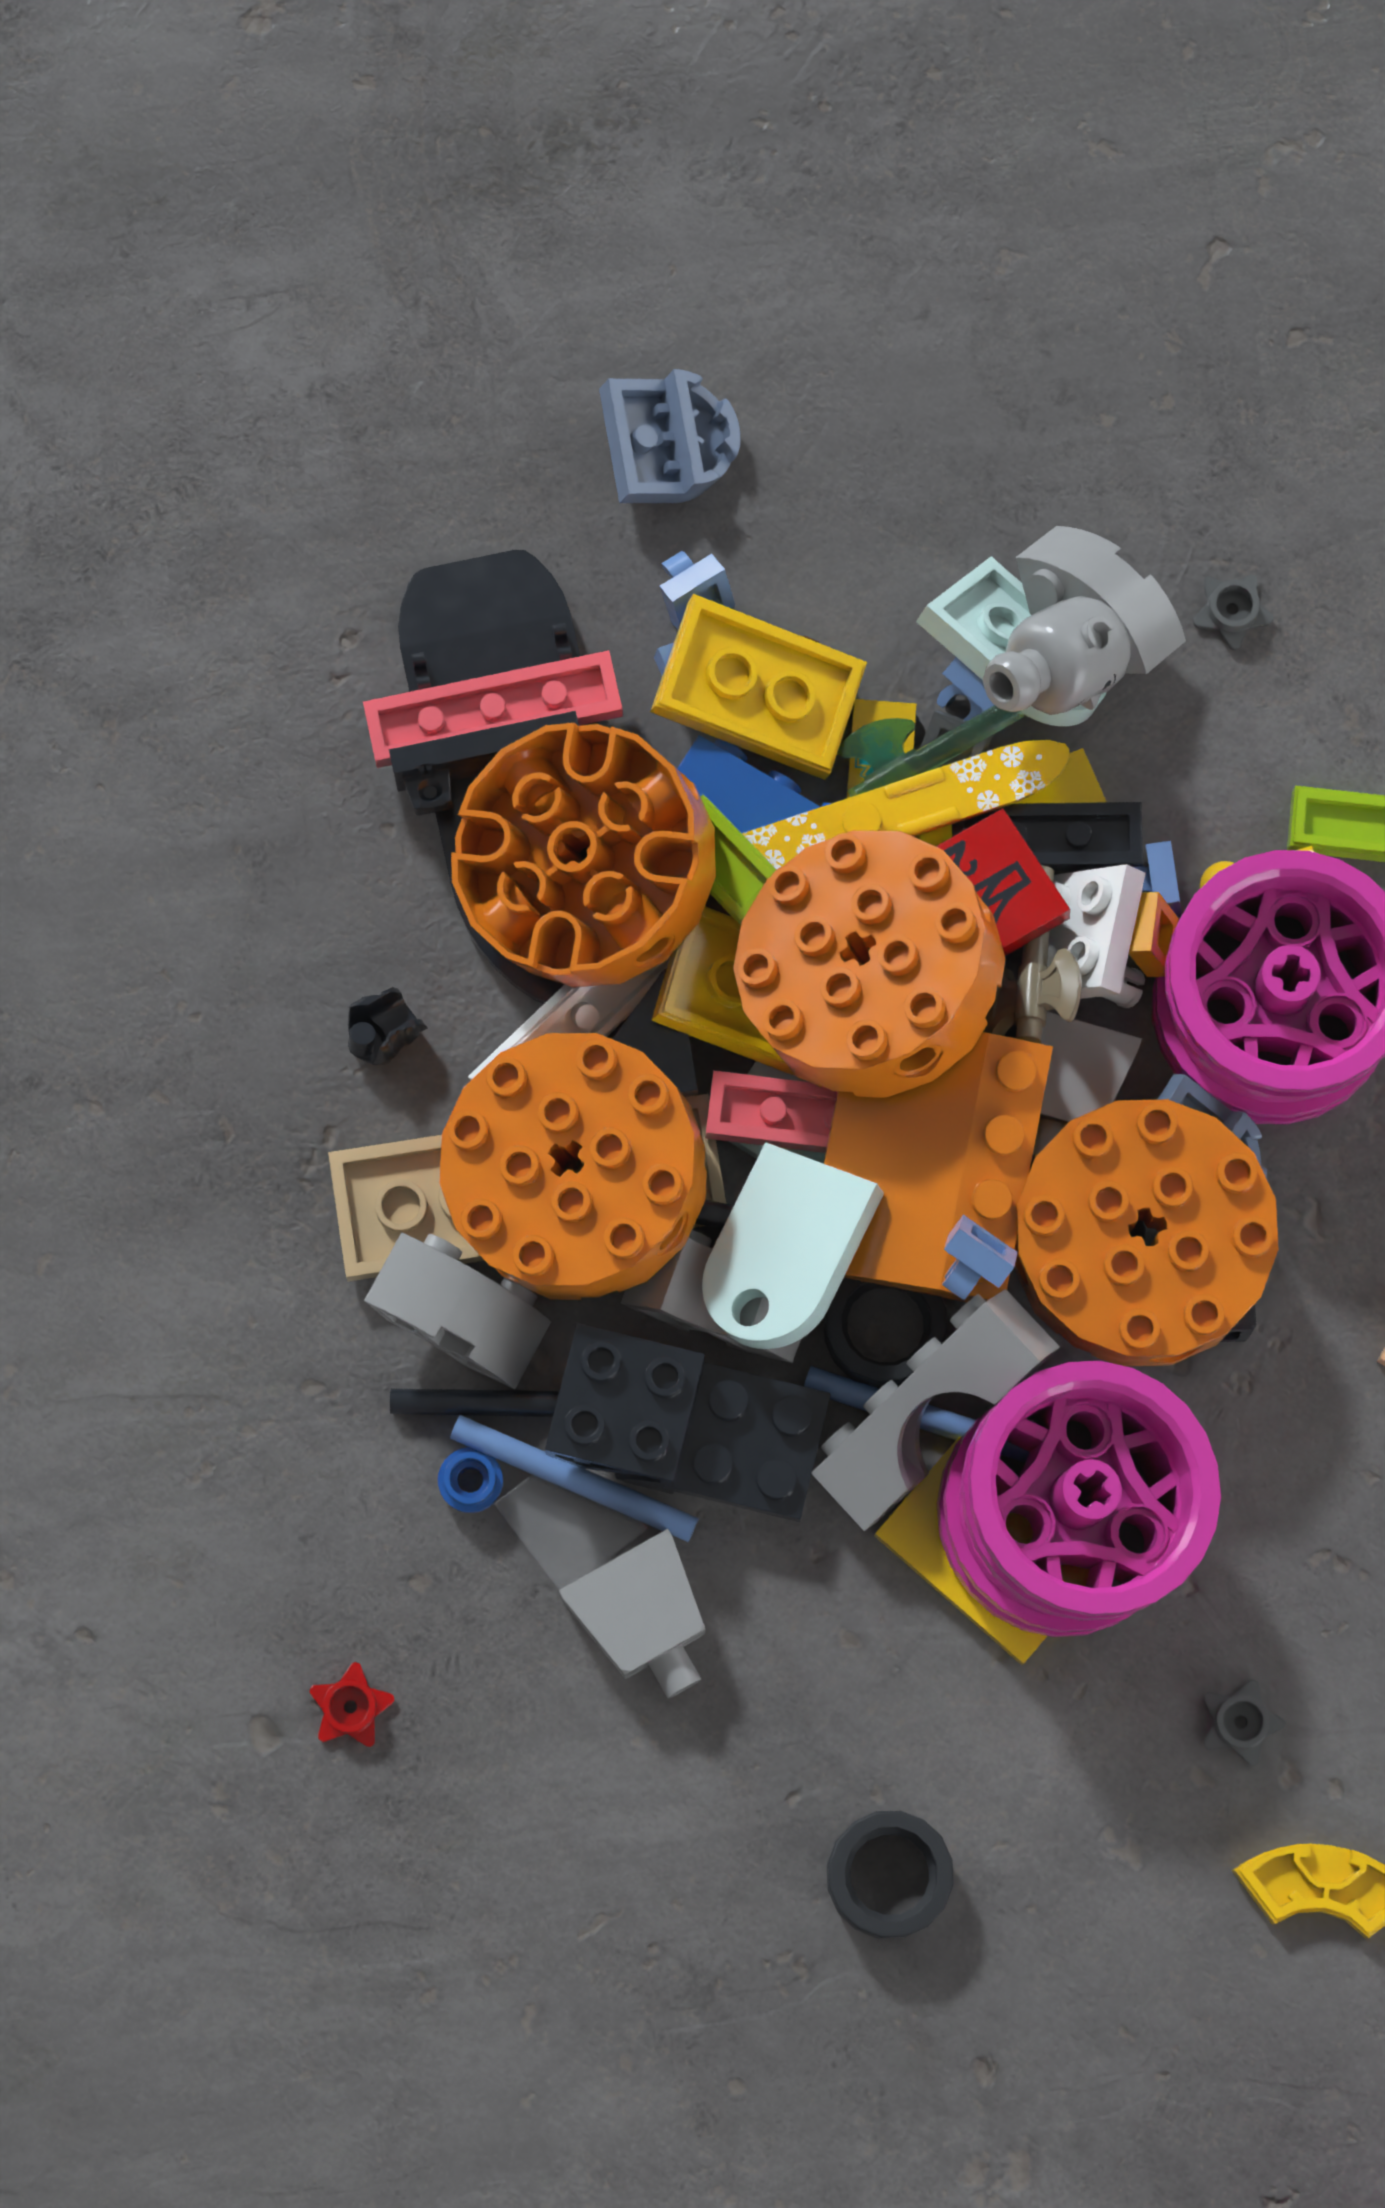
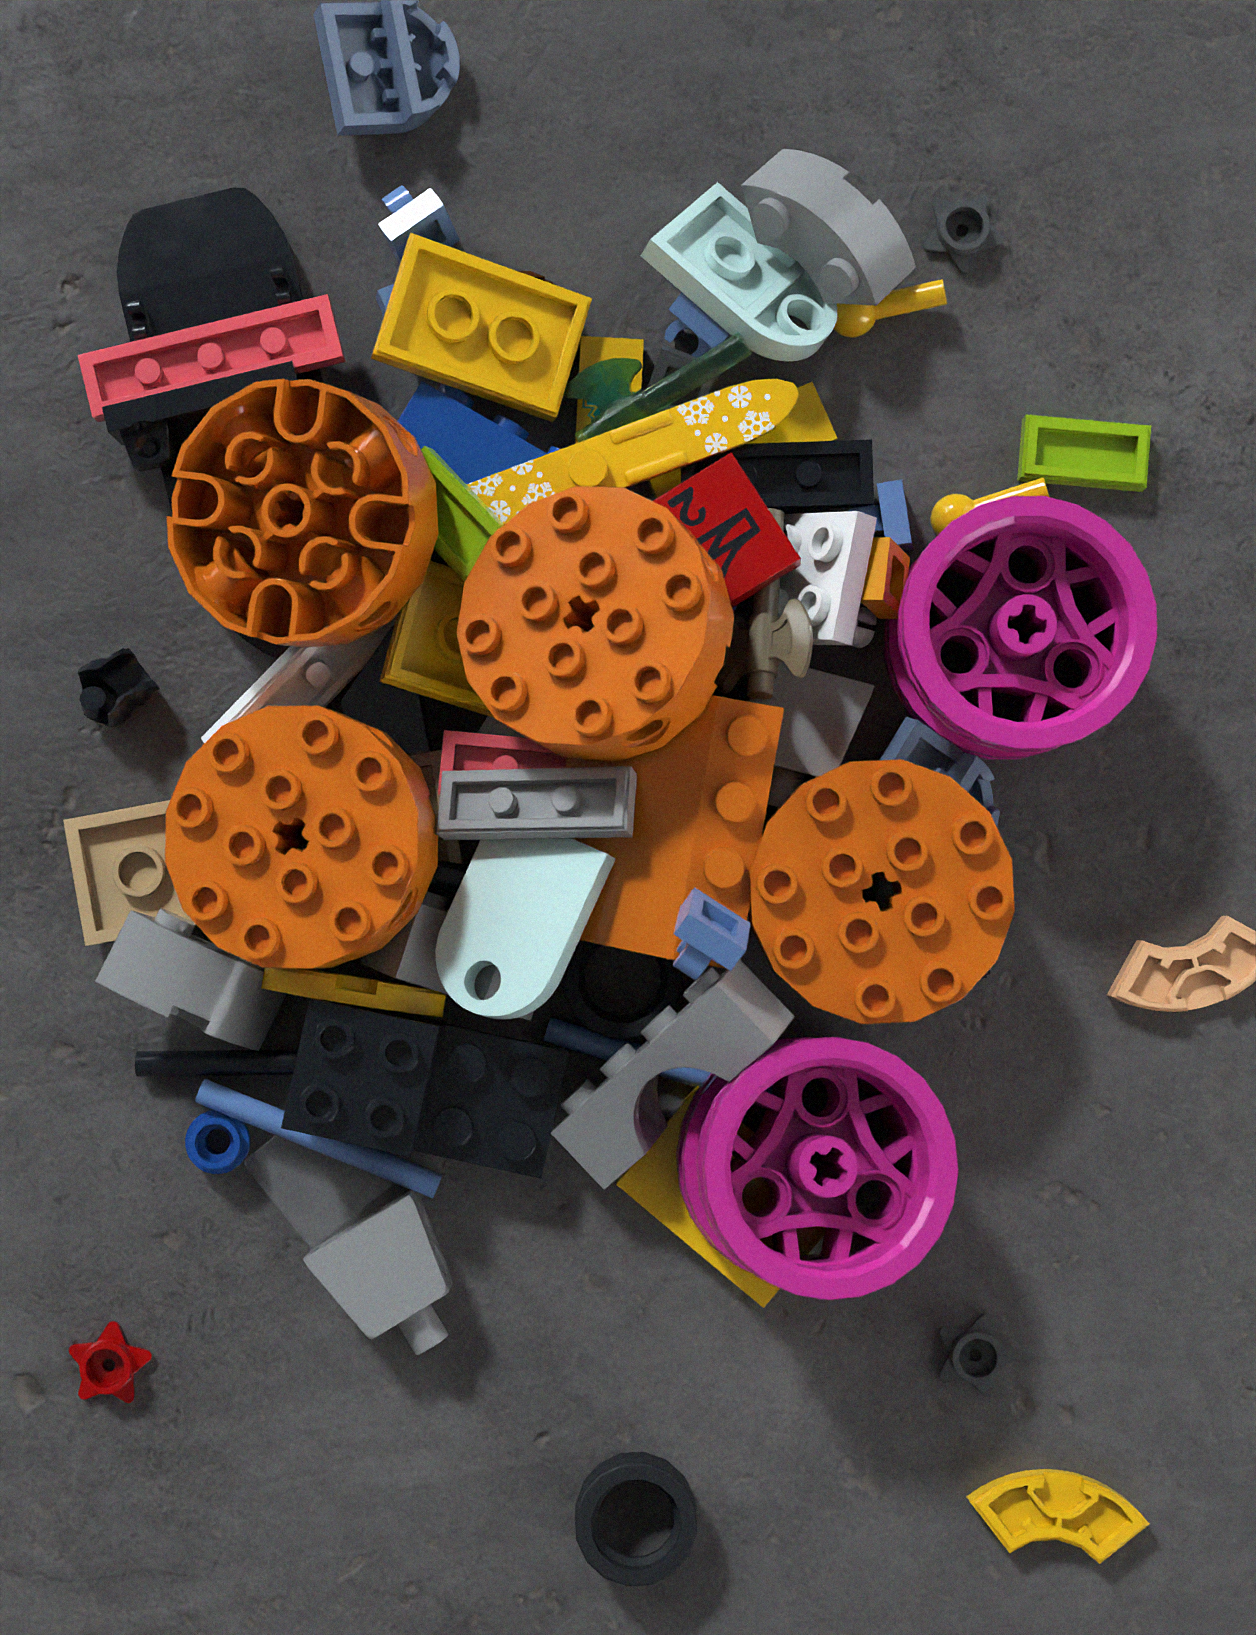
camera: 10 degrees left, 10 degrees up
light grey piece [983,596,1131,715] -> none
none -> yellow tile [261,968,446,1017]
none -> light grey tile [436,766,637,840]
none -> yellow bar [834,279,947,338]

